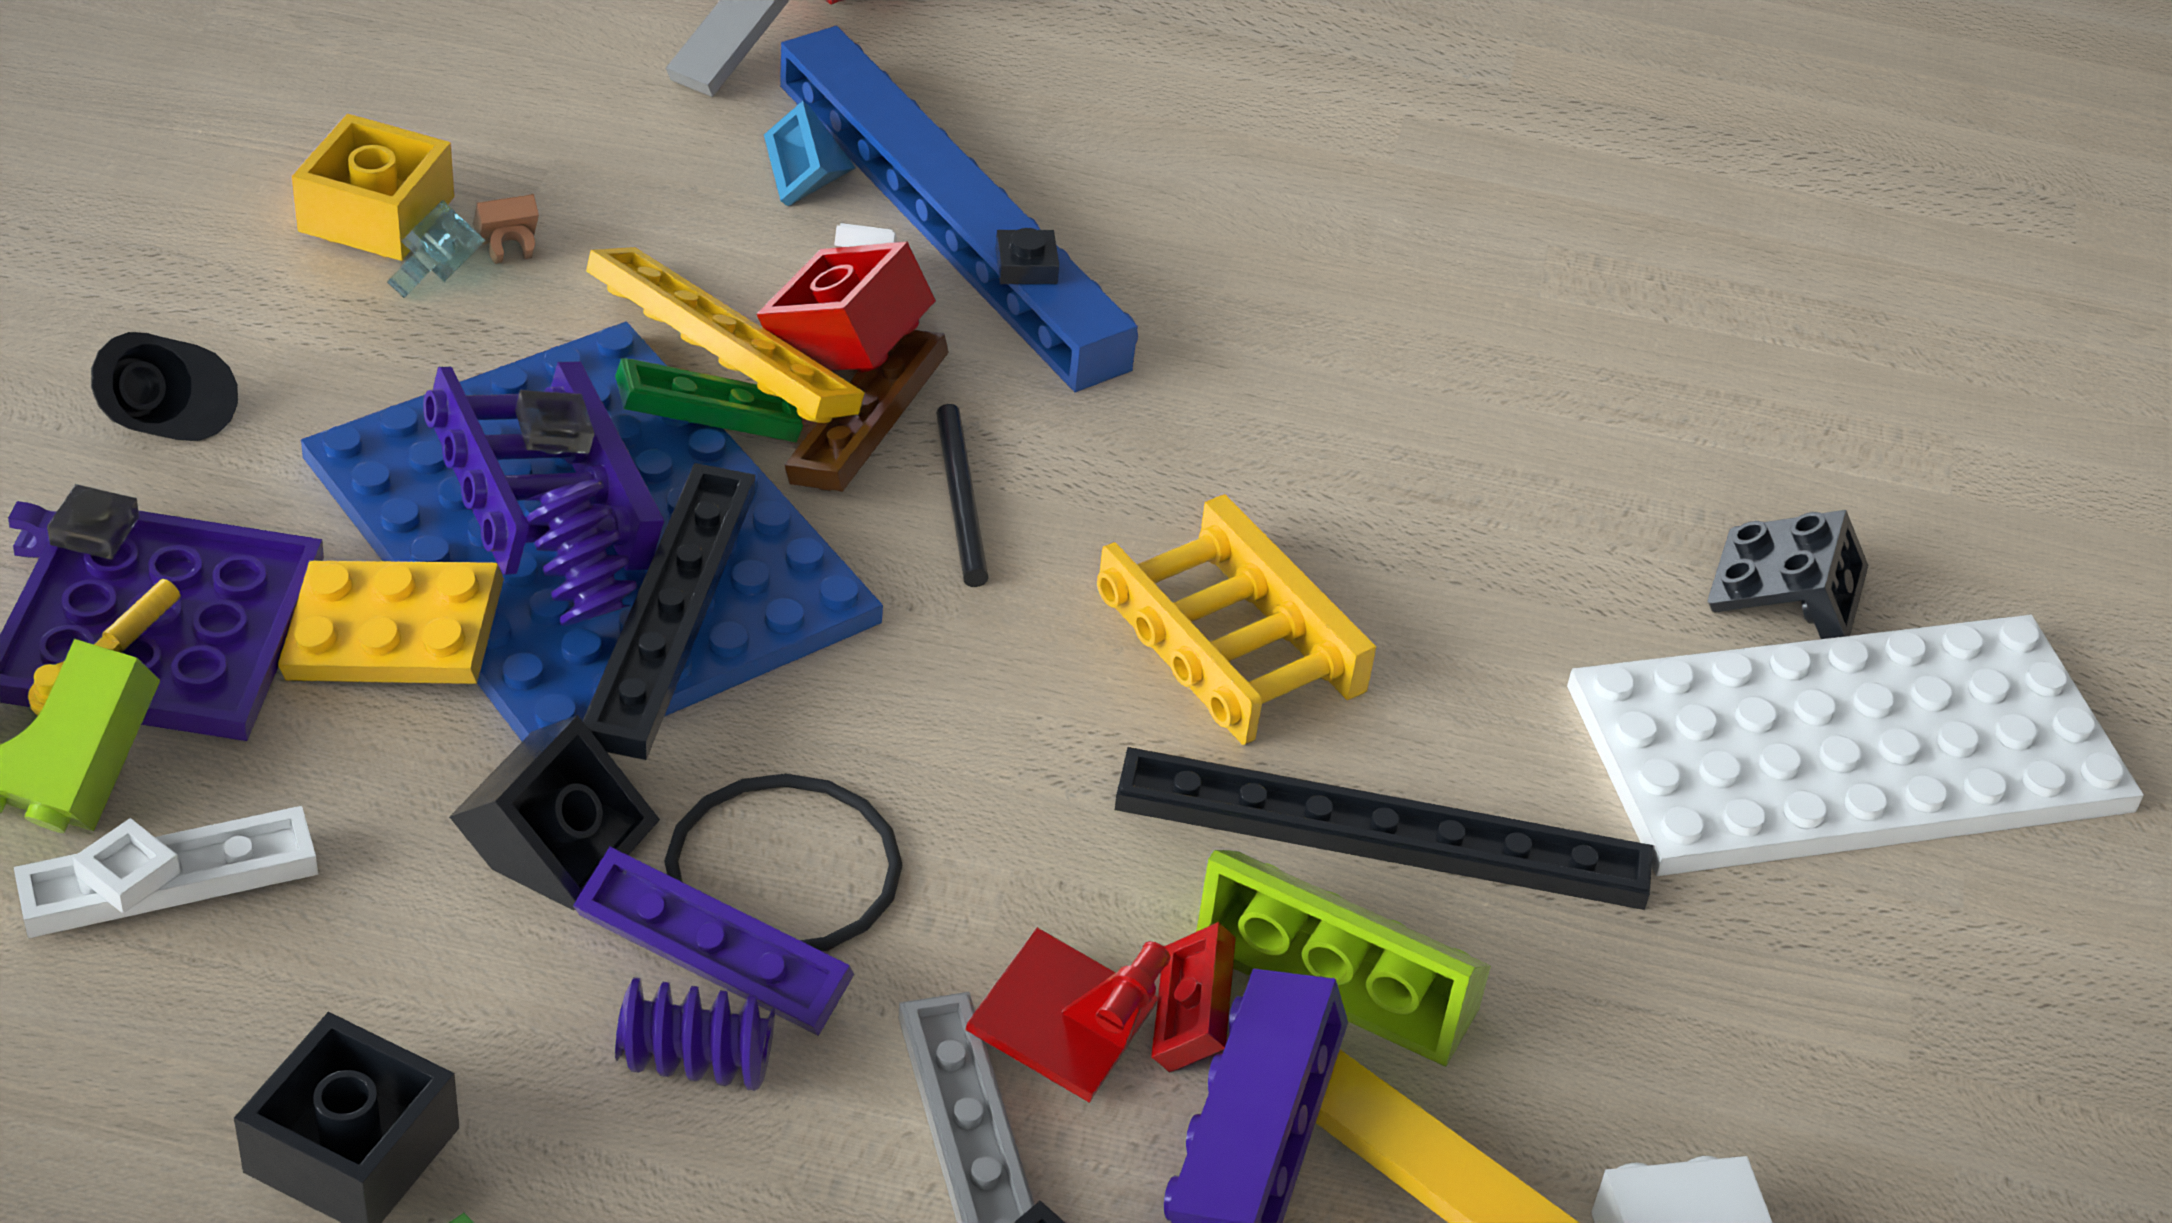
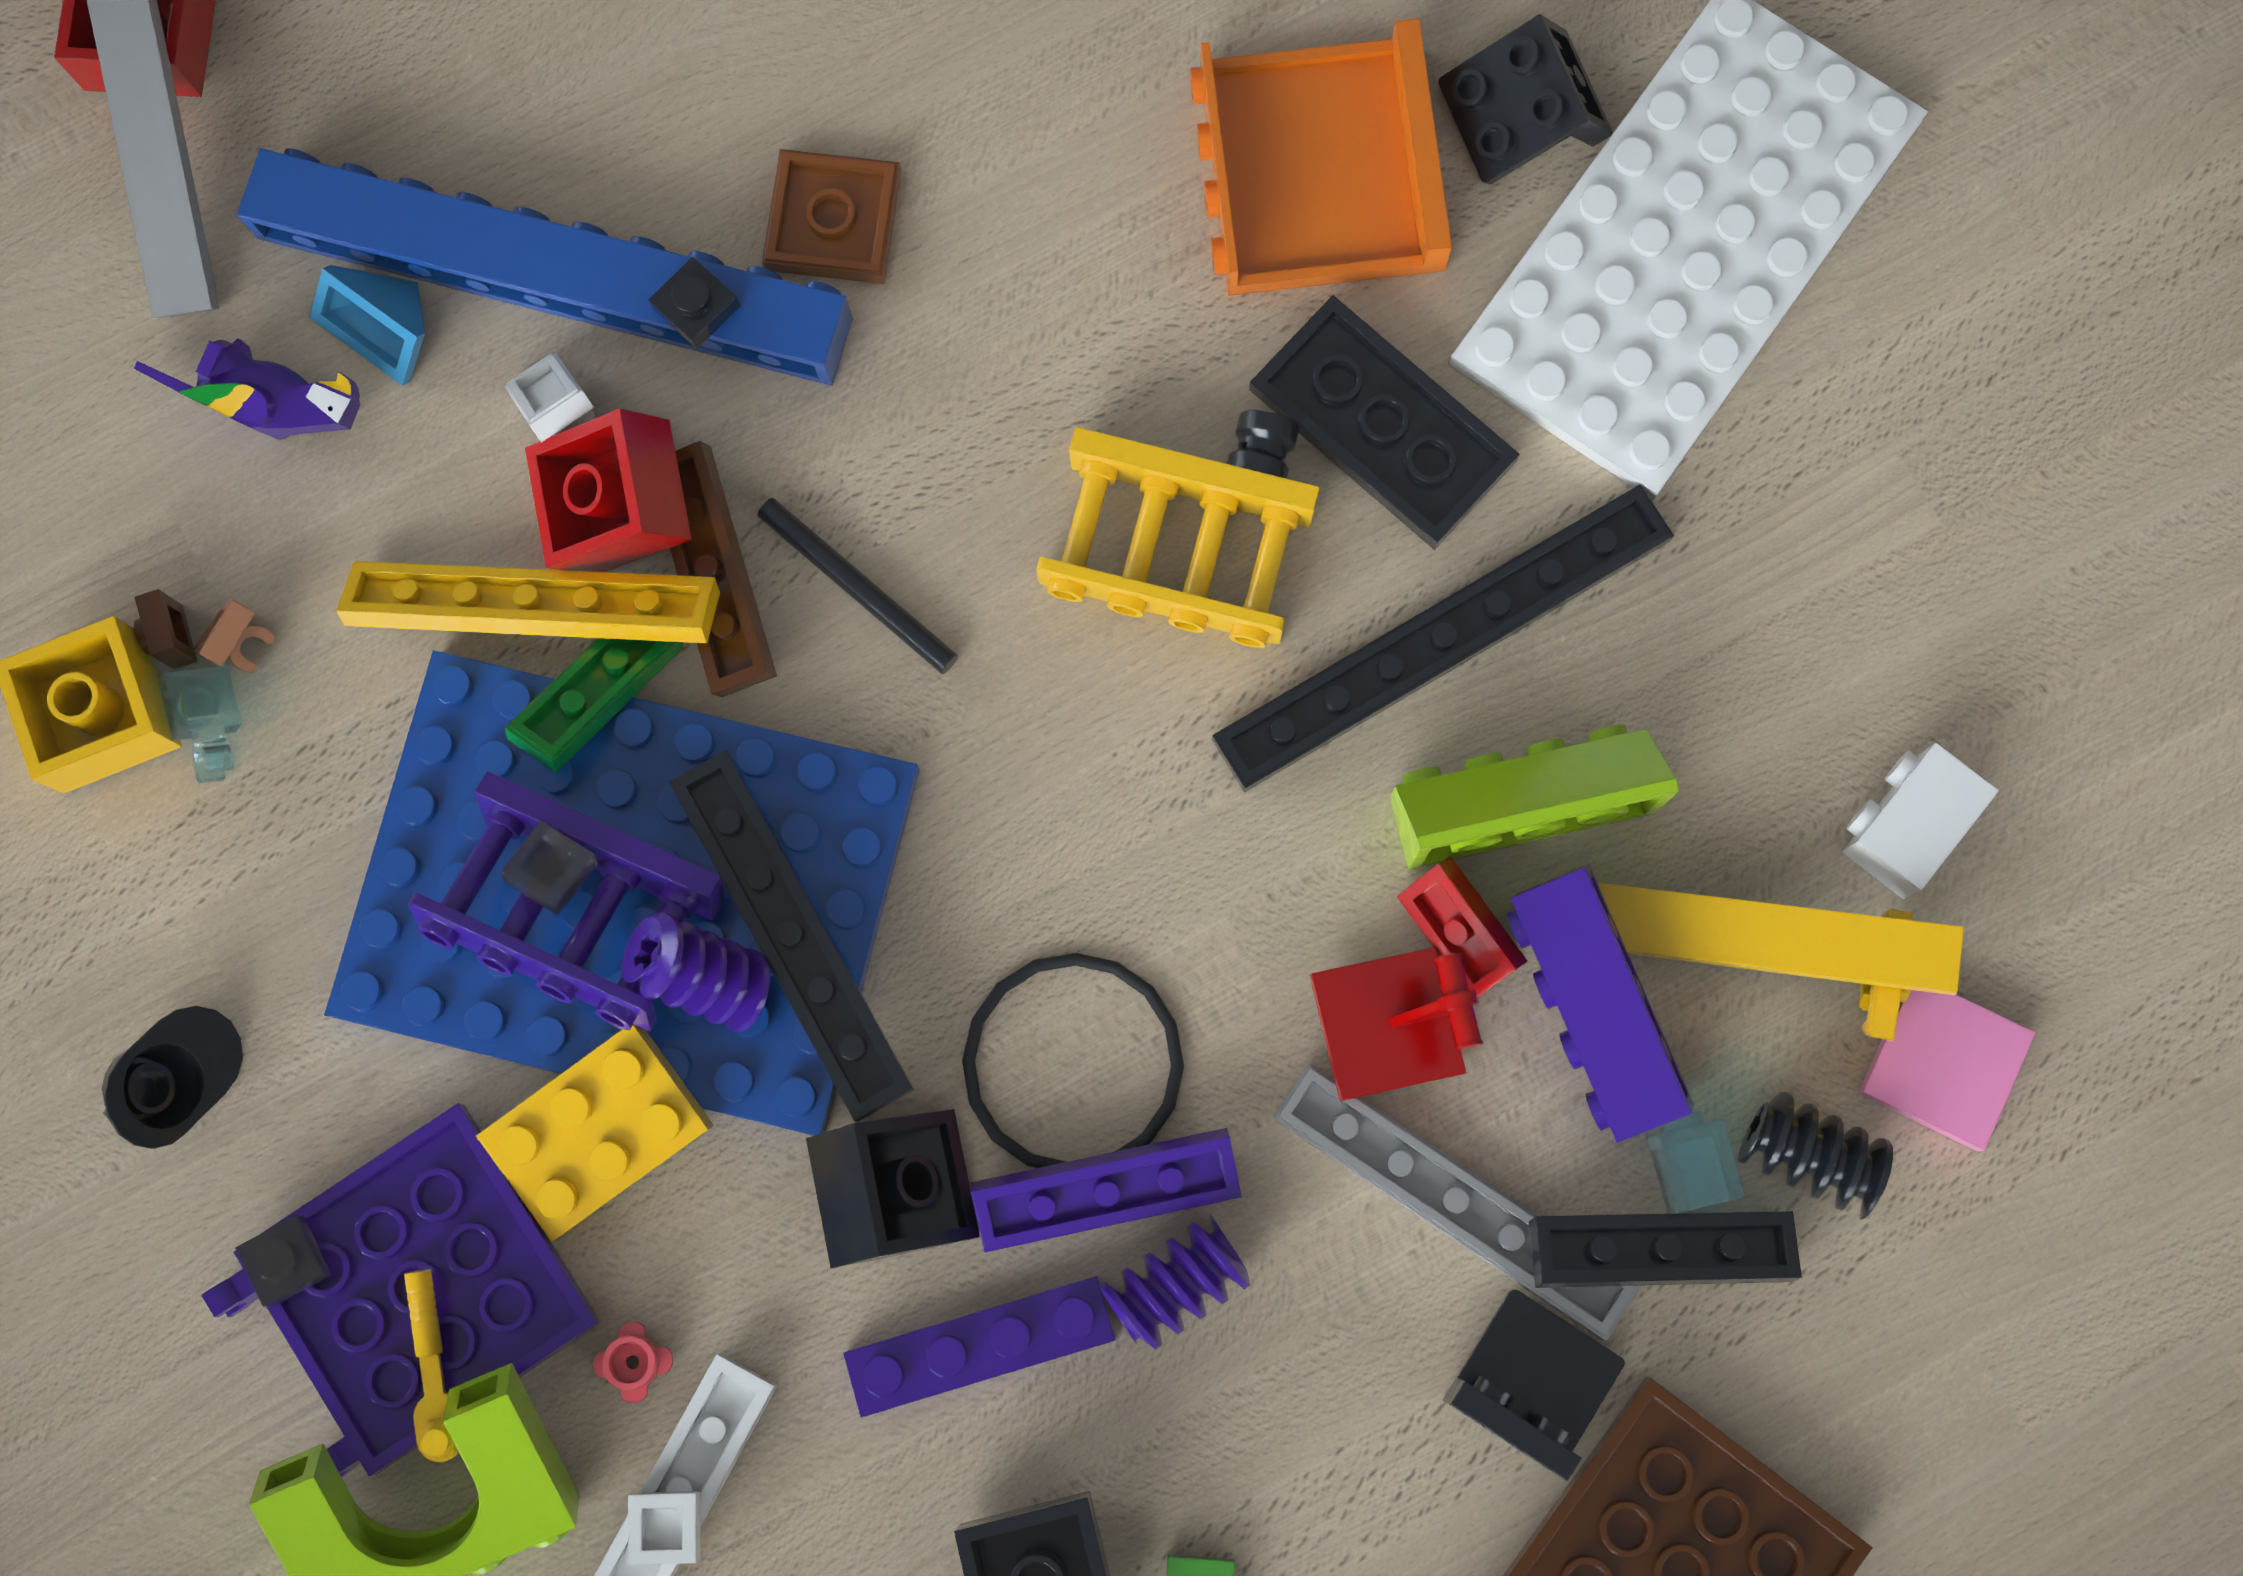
camera: 30 degrees left, 35 degrees up
none -> dark purple animal [134,338,361,440]
none -> reddish brown plate [134,589,198,670]
none -> coral plate [593,1322,673,1403]
none -> dark orange tile [762,149,901,284]
none -> dark purple plate [843,1276,1116,1418]
none -> orange panel [1190,18,1452,296]
none -> black wheel [1227,410,1299,479]
none -> black plate [1249,295,1520,550]

